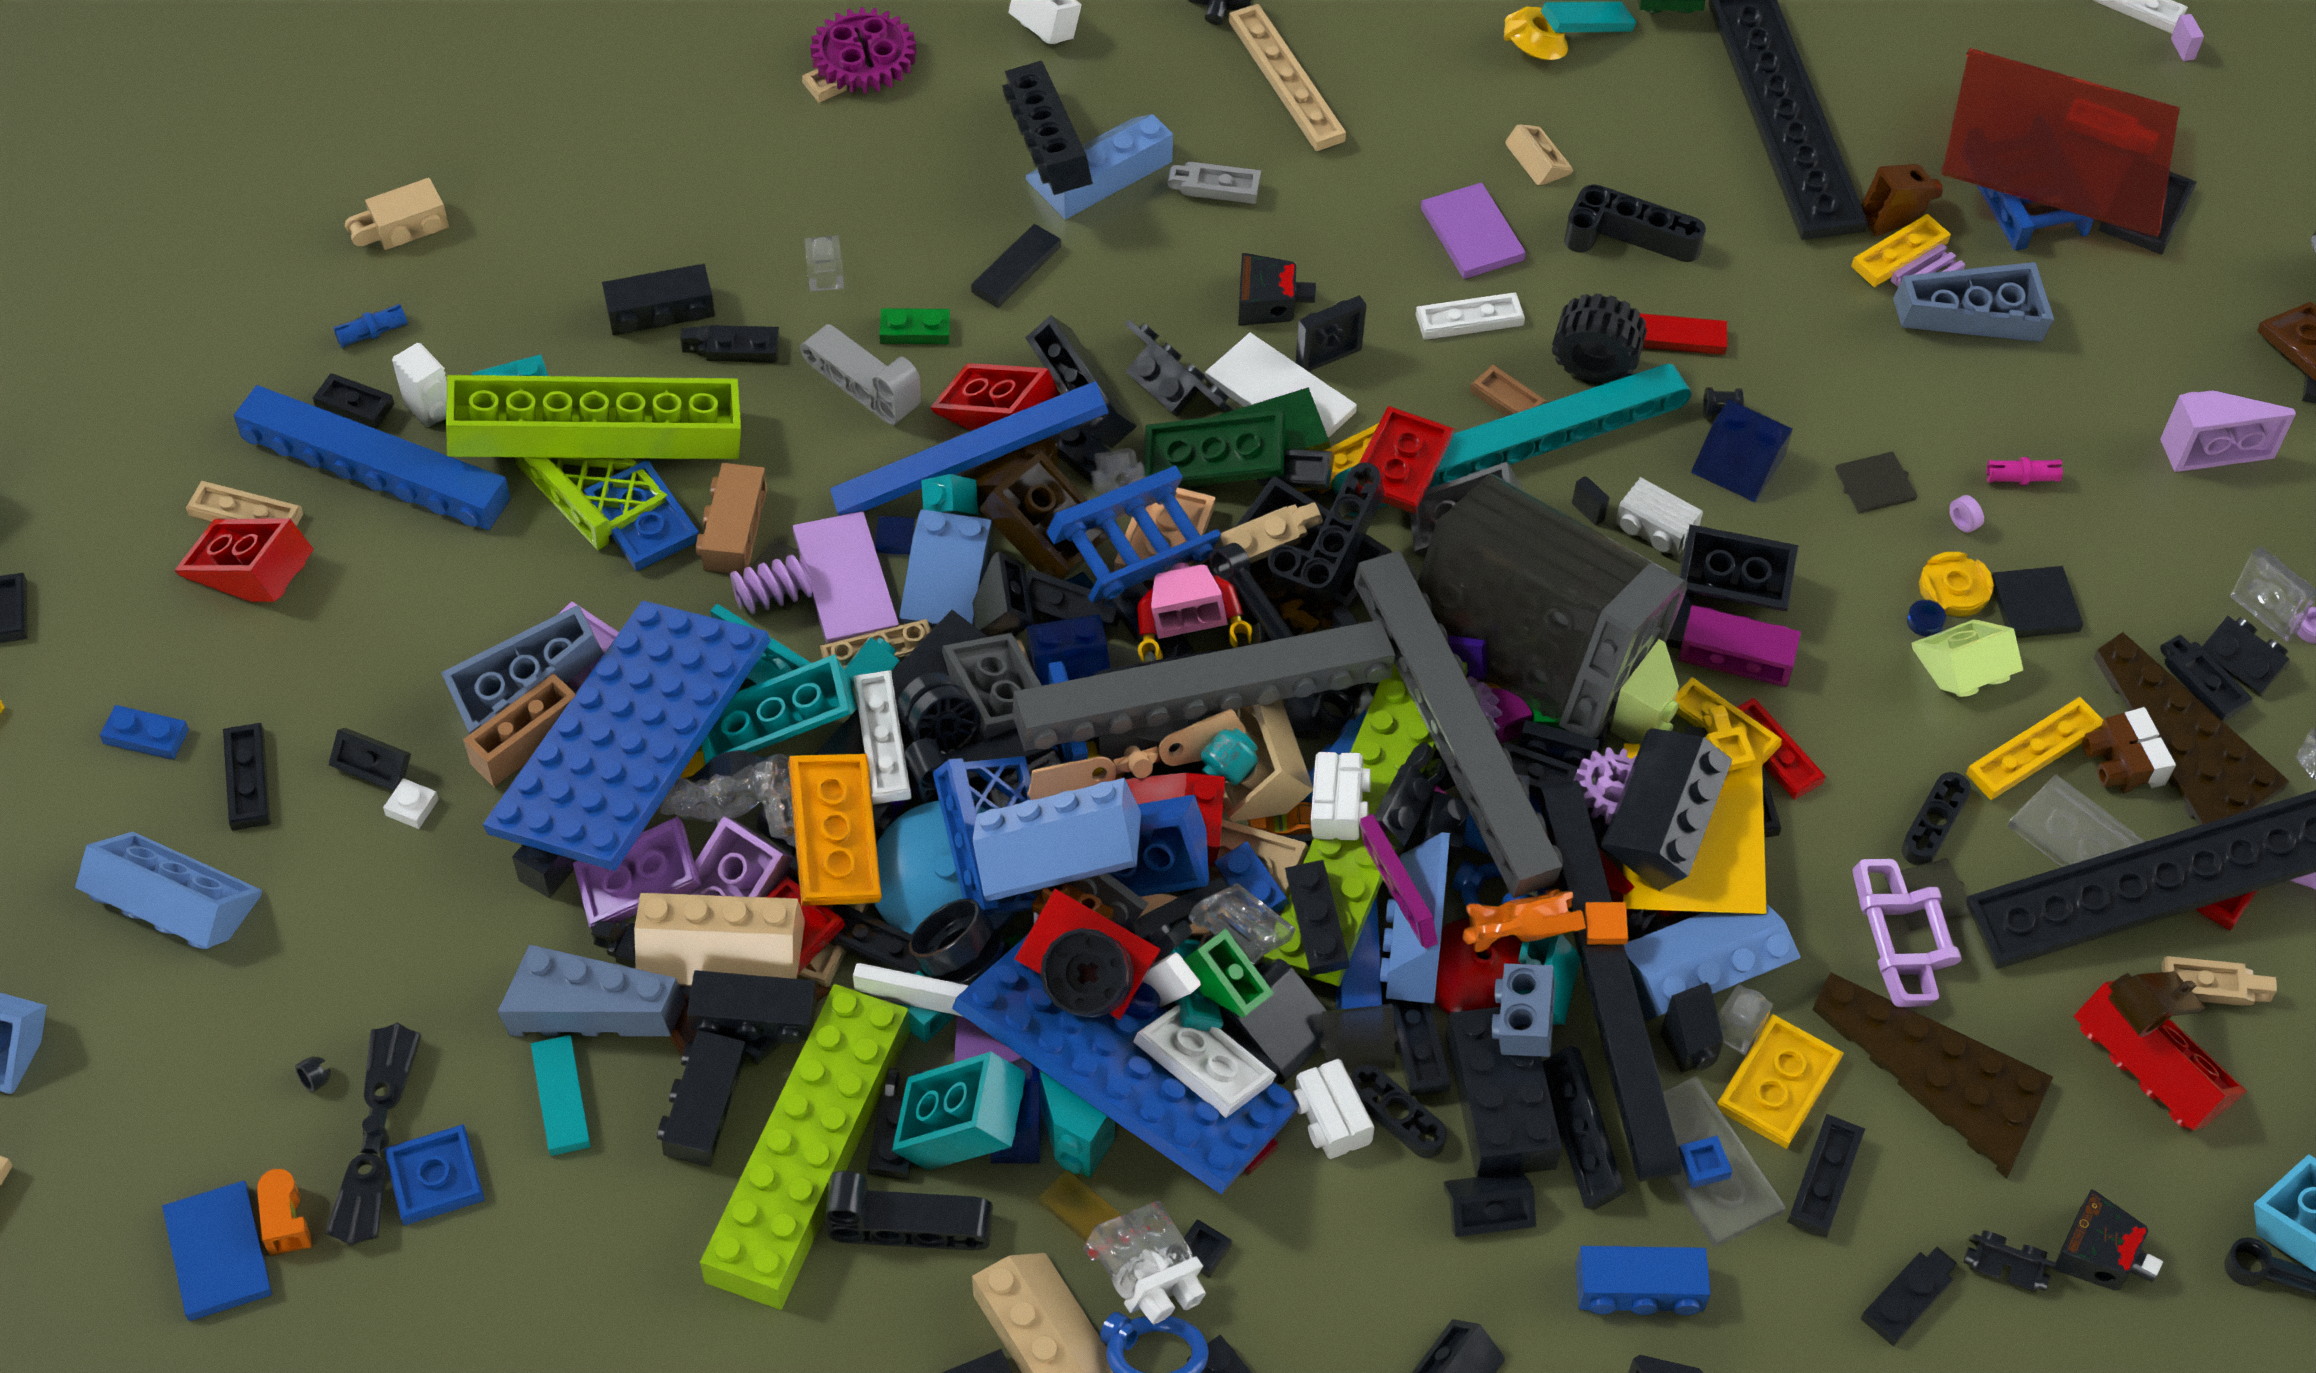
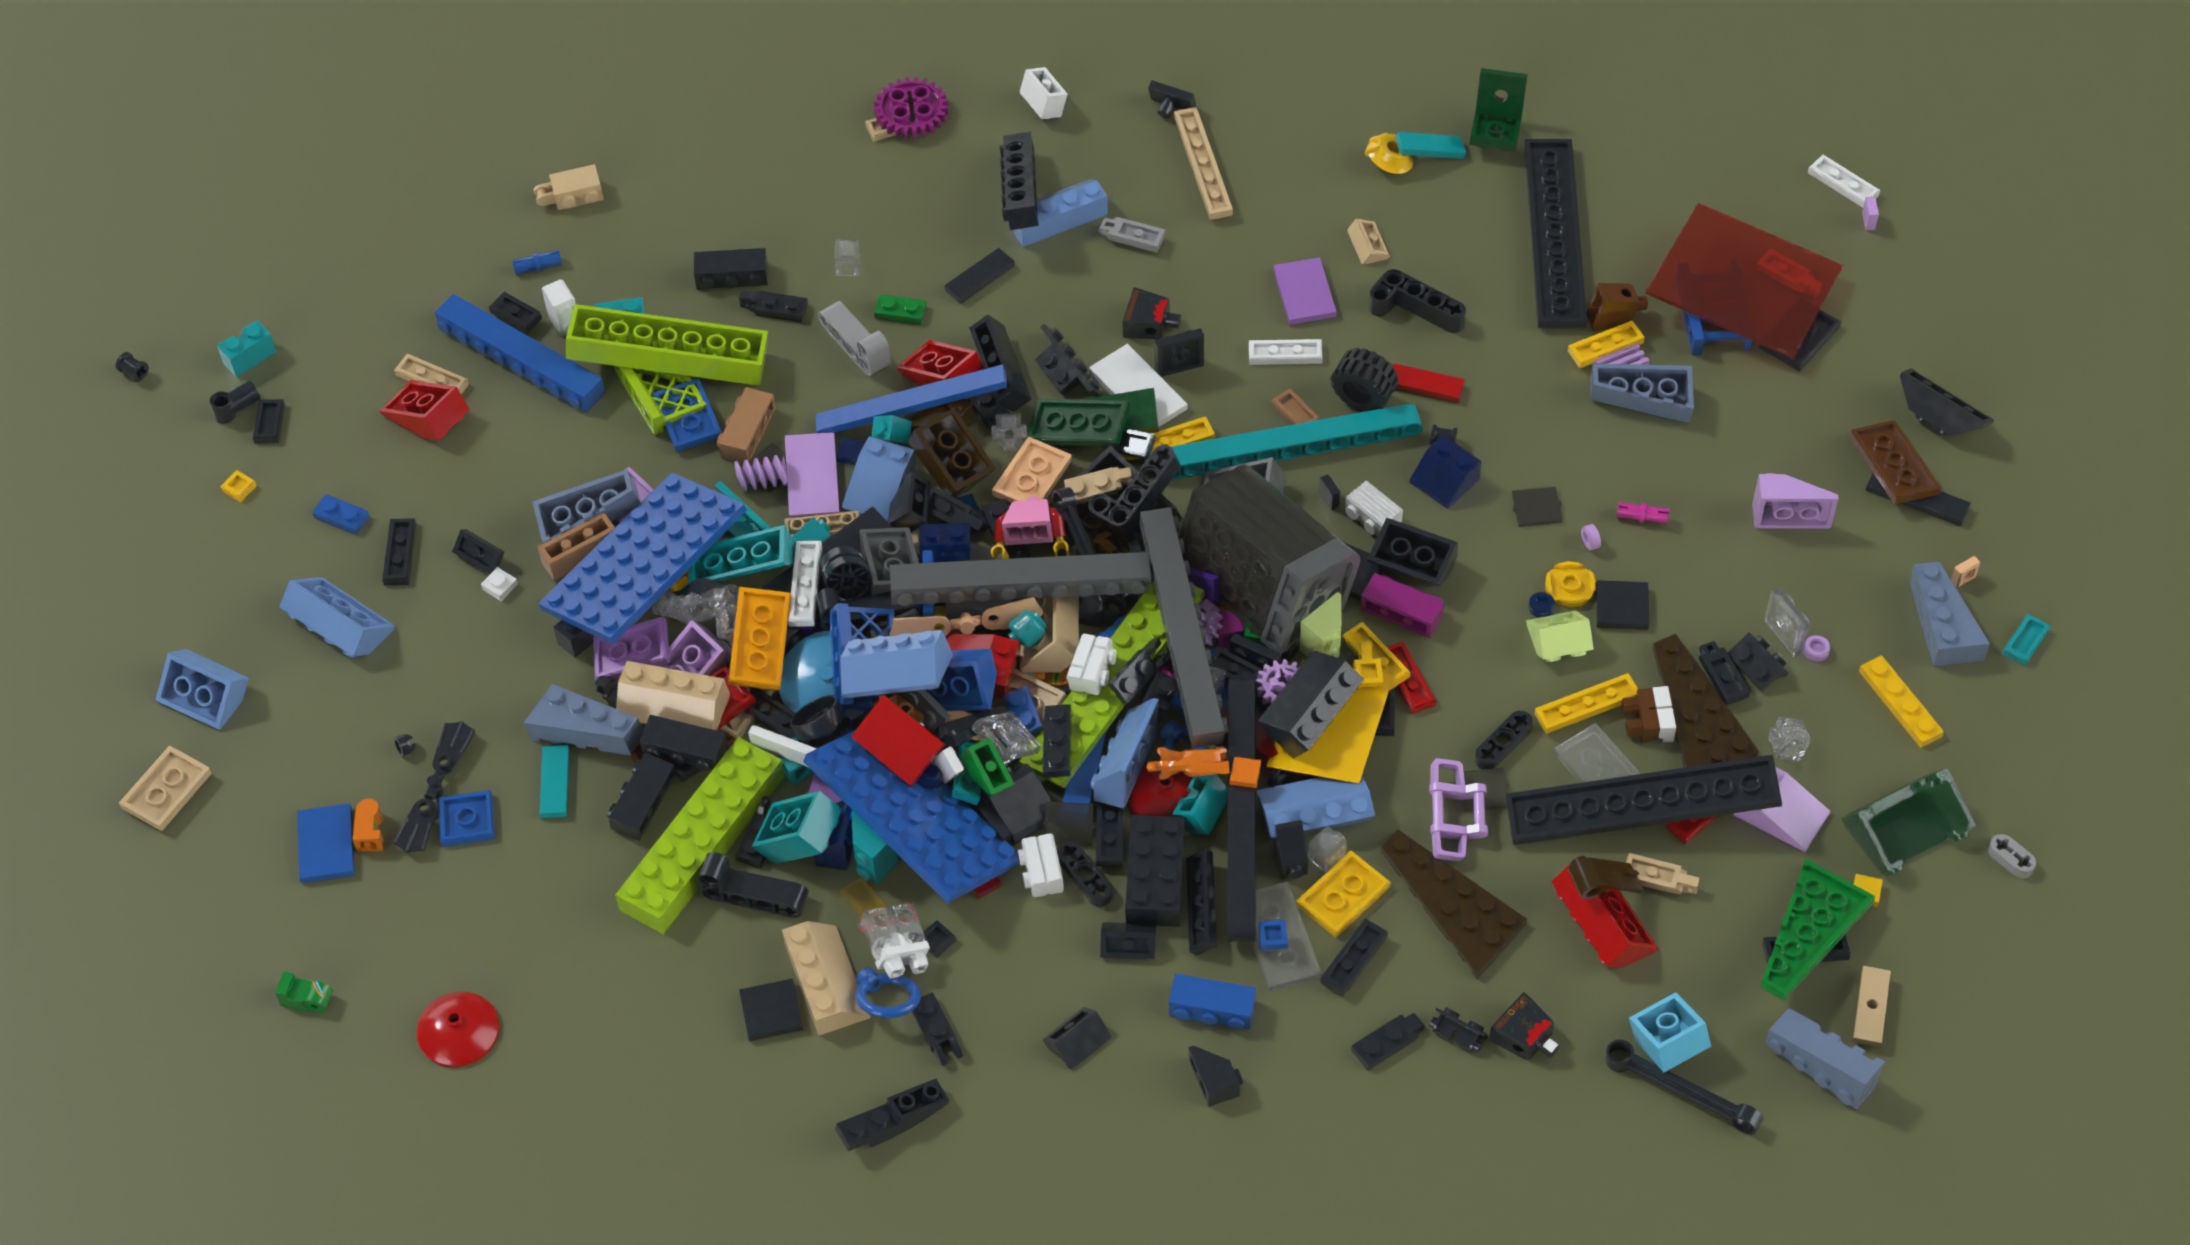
camera: 15 degrees right, 0 degrees up
black wheel [1040,928,1135,1018] -> none
blue fence [1046,465,1221,603] -> none
white tile [1133,1005,1276,1118] -> none
red tile [1359,406,1455,514] -> none
magenta tile [1359,814,1438,949] -> none
sand blue brick [1492,963,1555,1057] -> none

